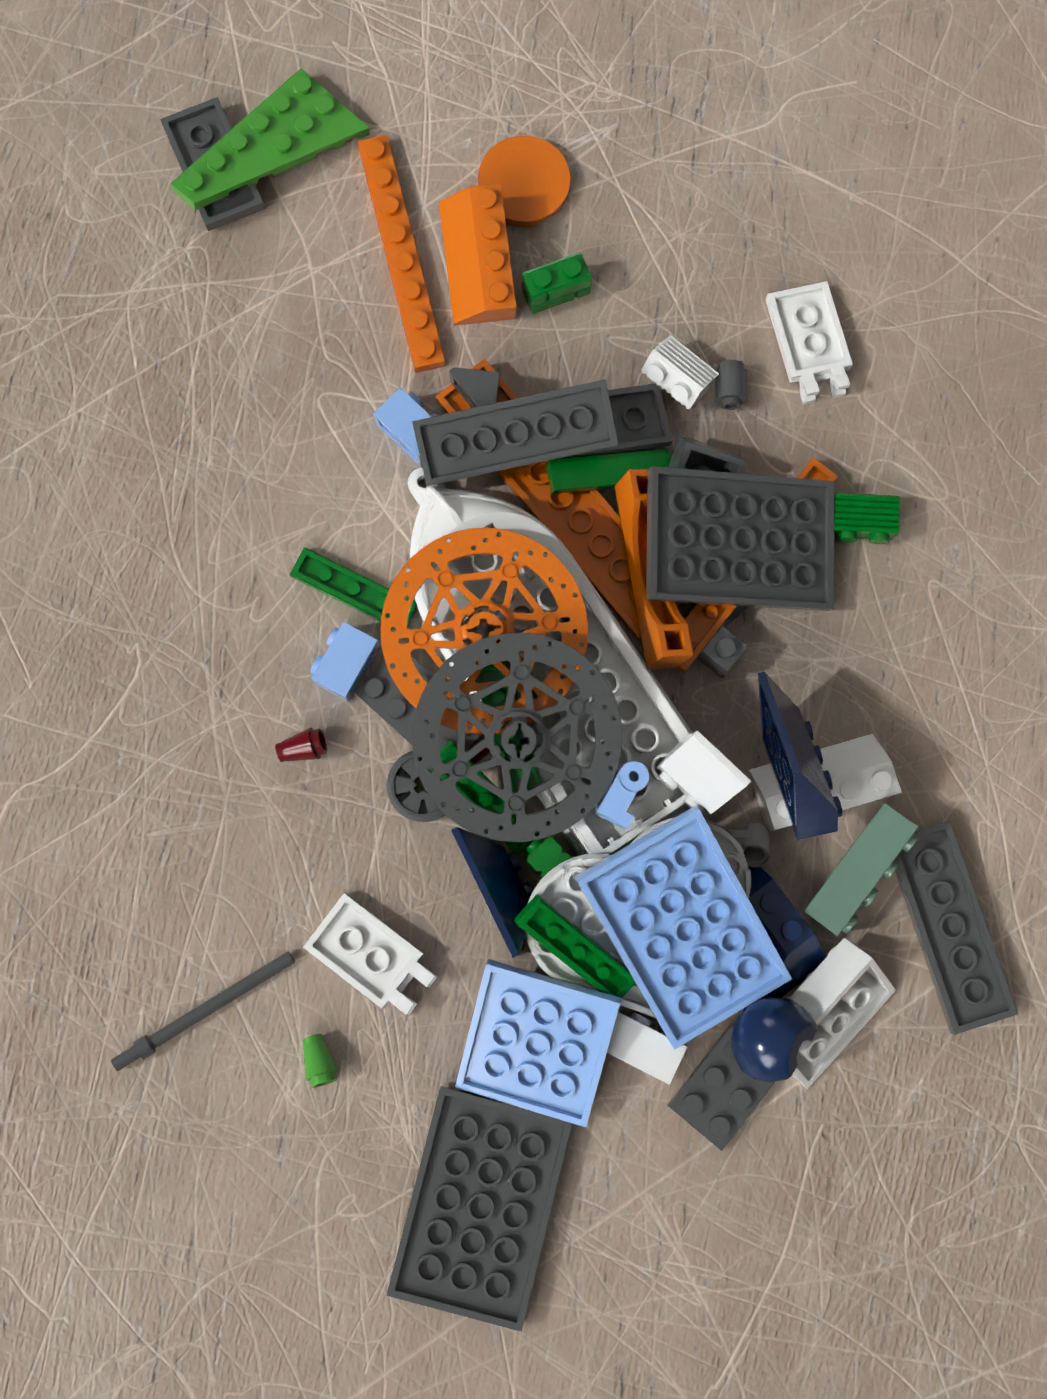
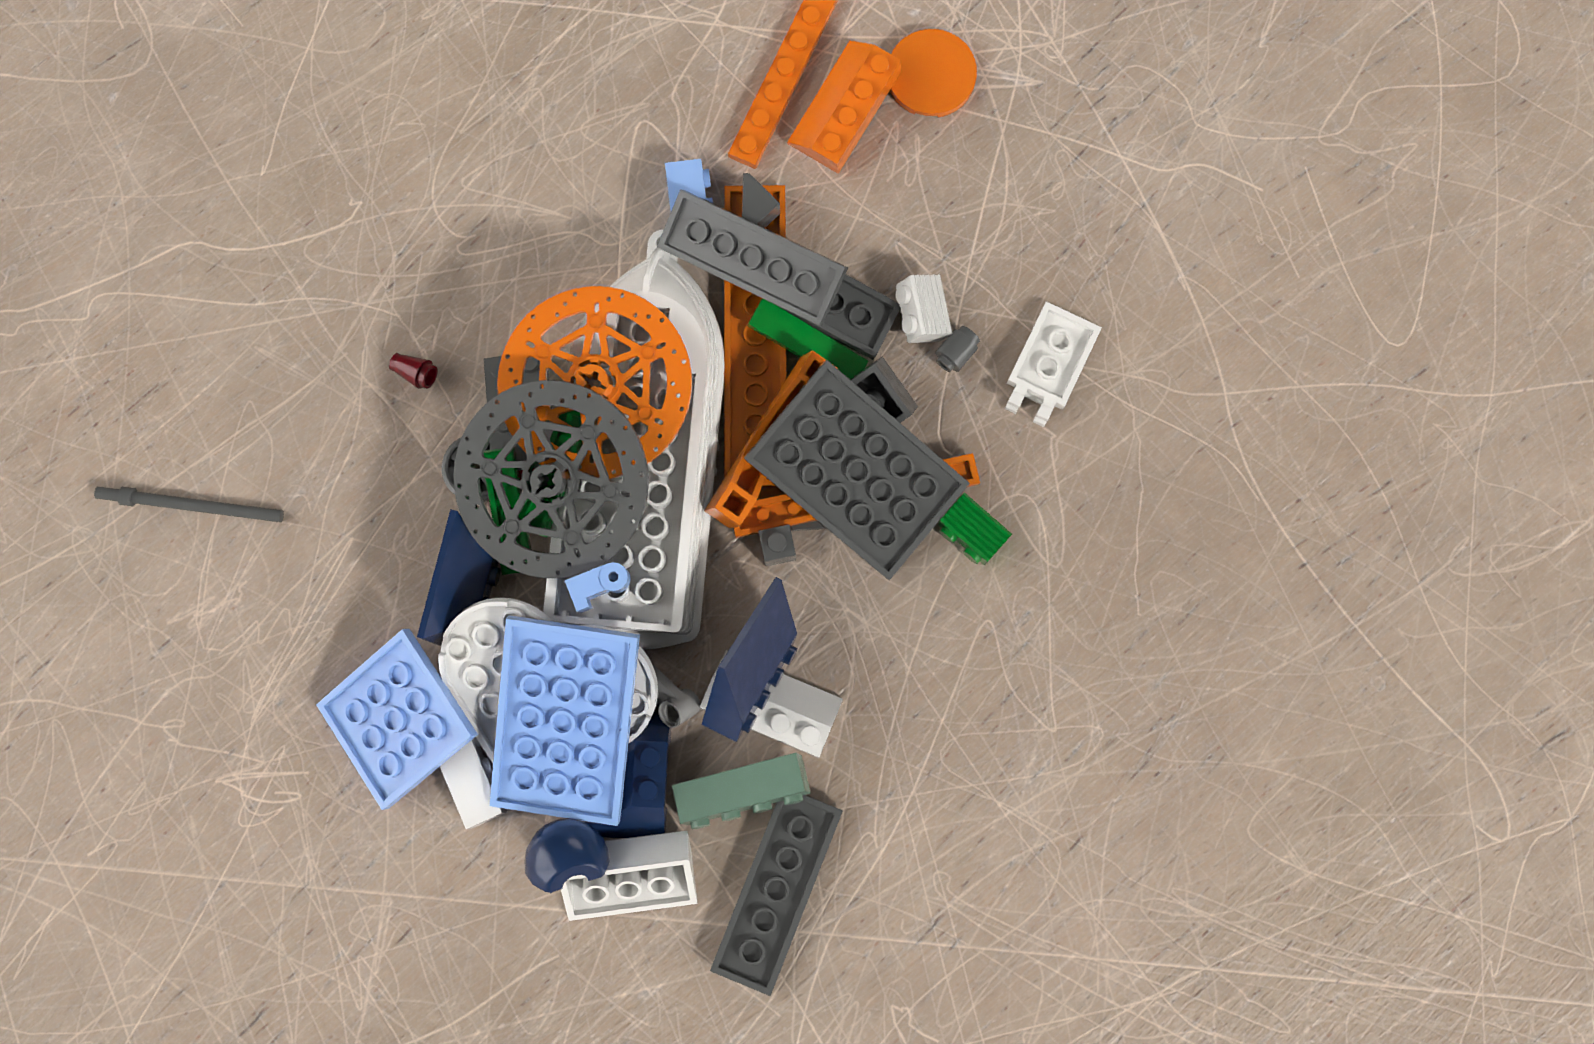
camera: 45 degrees right, 0 degrees up
green tile [289,547,418,630] -> none
bright green cone [302,1034,339,1088] -> none
white tile [303,893,438,1015] -> none
light blue brick [310,622,380,702] -> none
dark grey plate [386,1086,572,1332] -> none
green tile [514,894,635,999] -> none
green brick [521,252,592,314] -> none
green brick [525,837,571,879] -> none
white slope [656,730,751,815] -> none
dark grey plate [667,1025,776,1151] -> none

